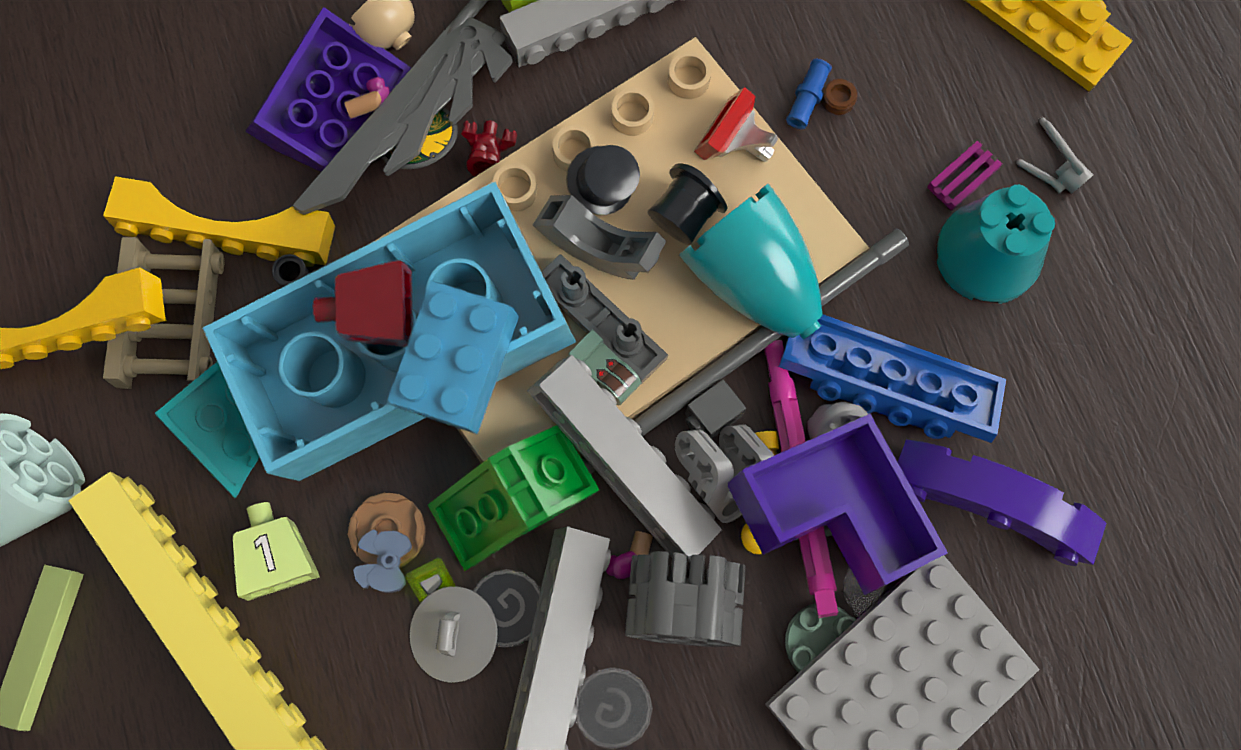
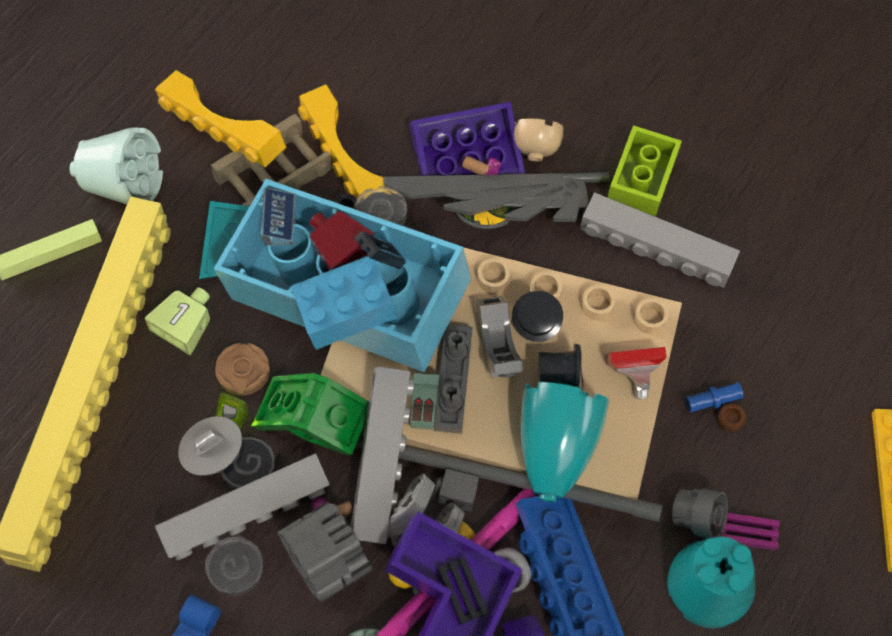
camera: 55 degrees right, 10 degrees down
sand blue piece [353,529,412,593] -> none
dark red piece [461,120,517,177] -> none
light grey plant [1017,118,1093,194] -> none
none -> slope [261,188,296,246]
none -> black tile [354,232,406,269]
none -> clear tile [355,186,407,225]
none -> black tile [436,557,489,626]
none -> dark grey piece [672,488,728,539]

